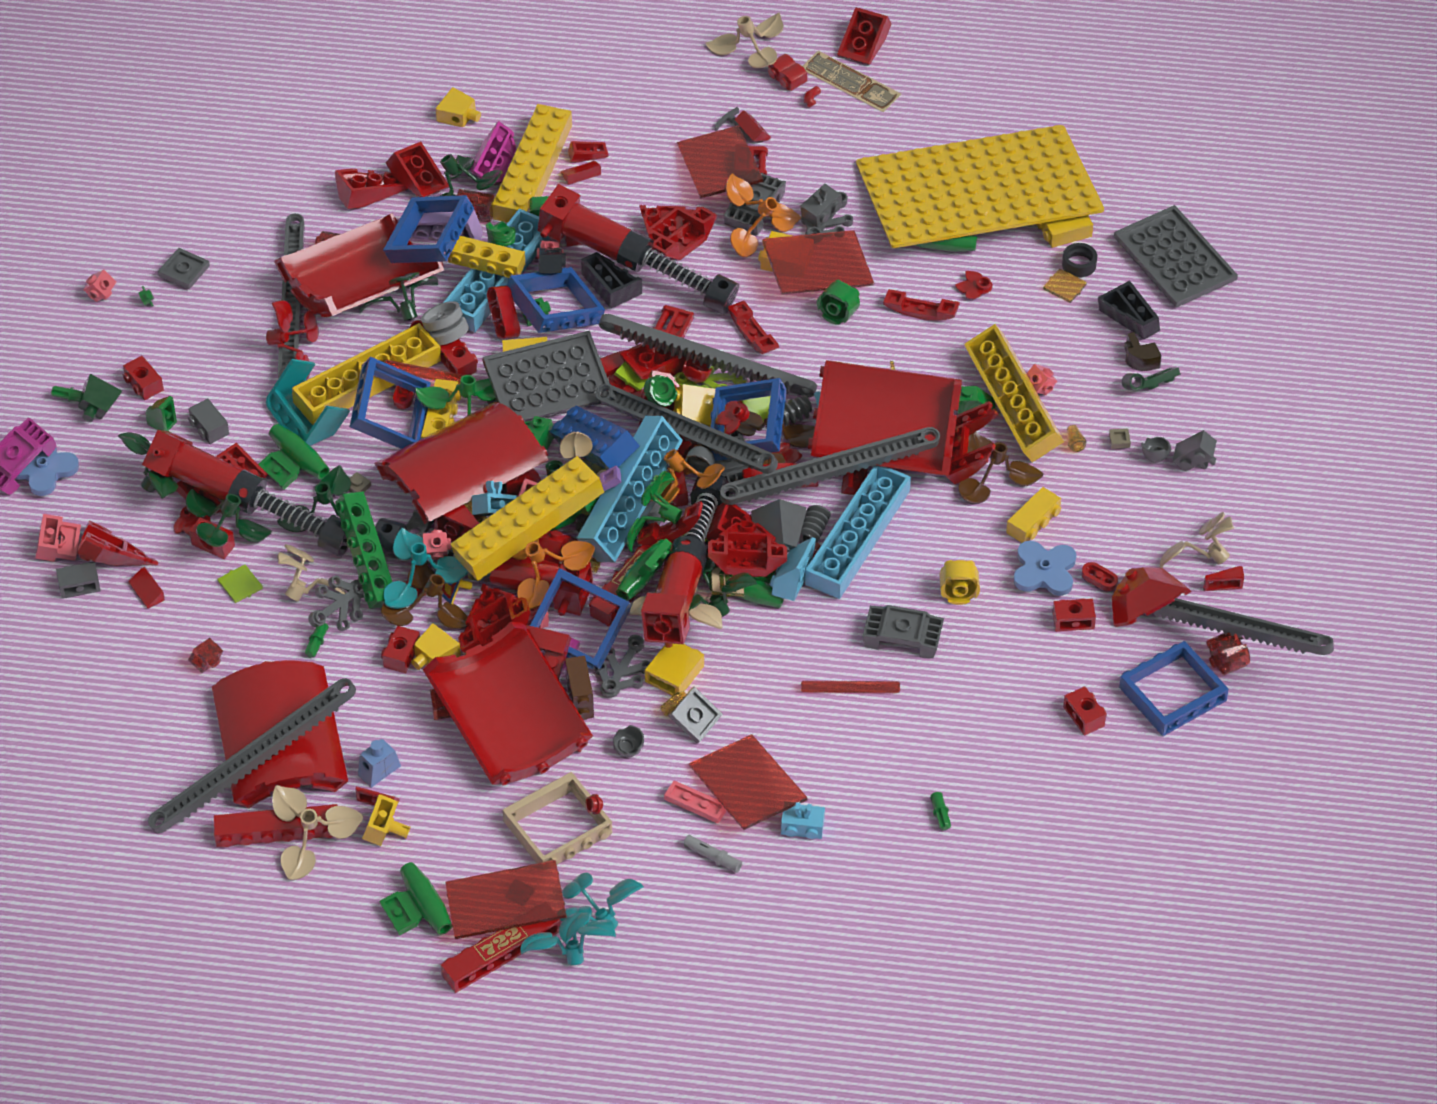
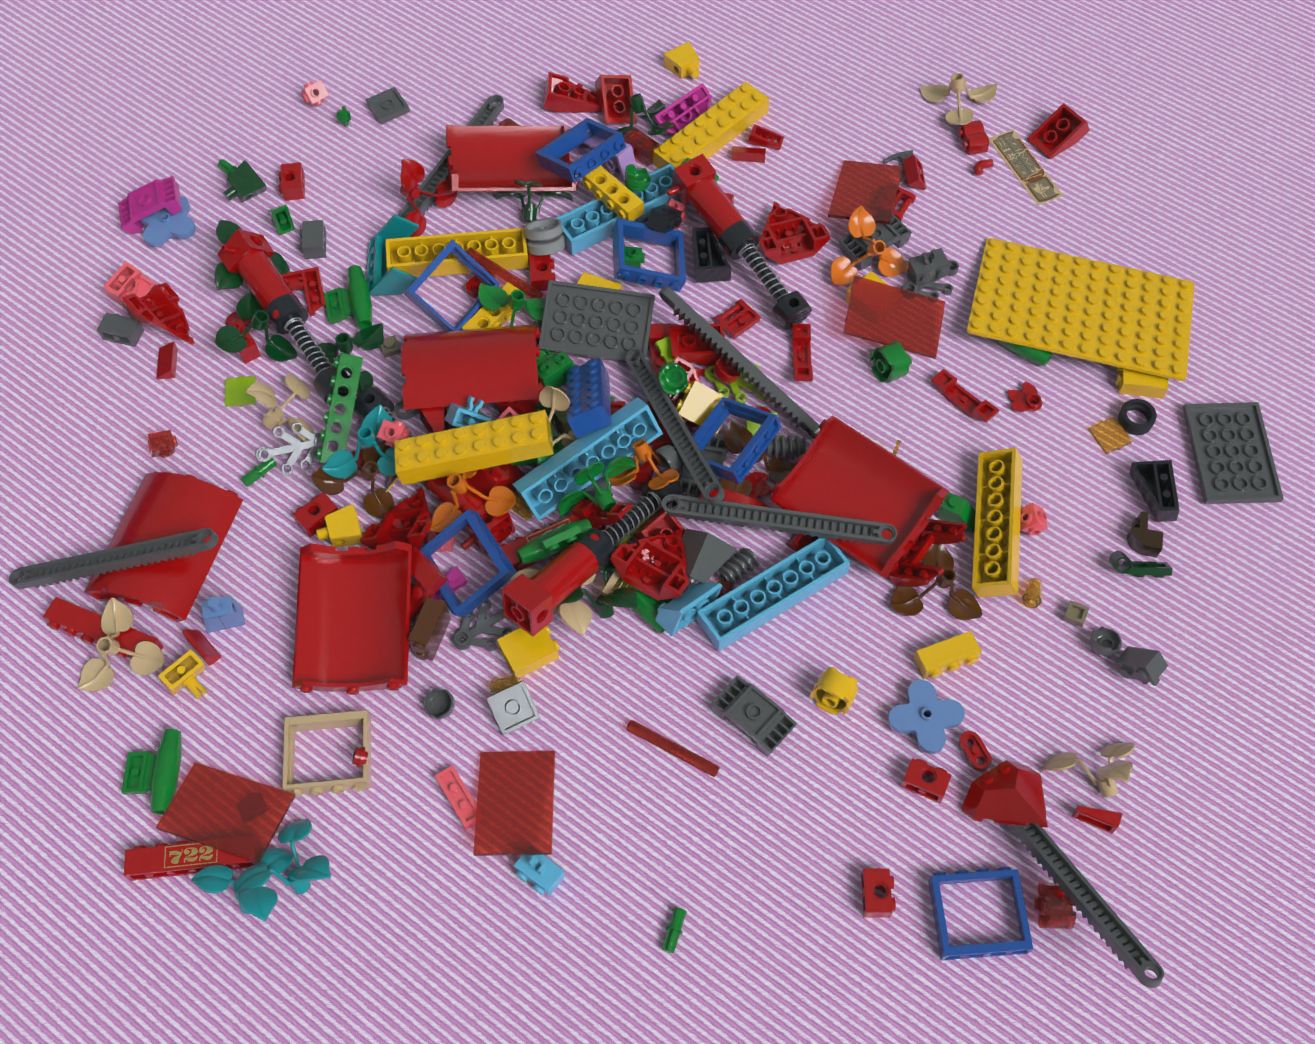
camera: 30 degrees right, 10 degrees up
red beam [487,286,521,340] -> none
medium lavender plate [600,465,621,491] -> none
light grey pin [684,834,742,873] -> none
red plate [715,401,750,435] -> none

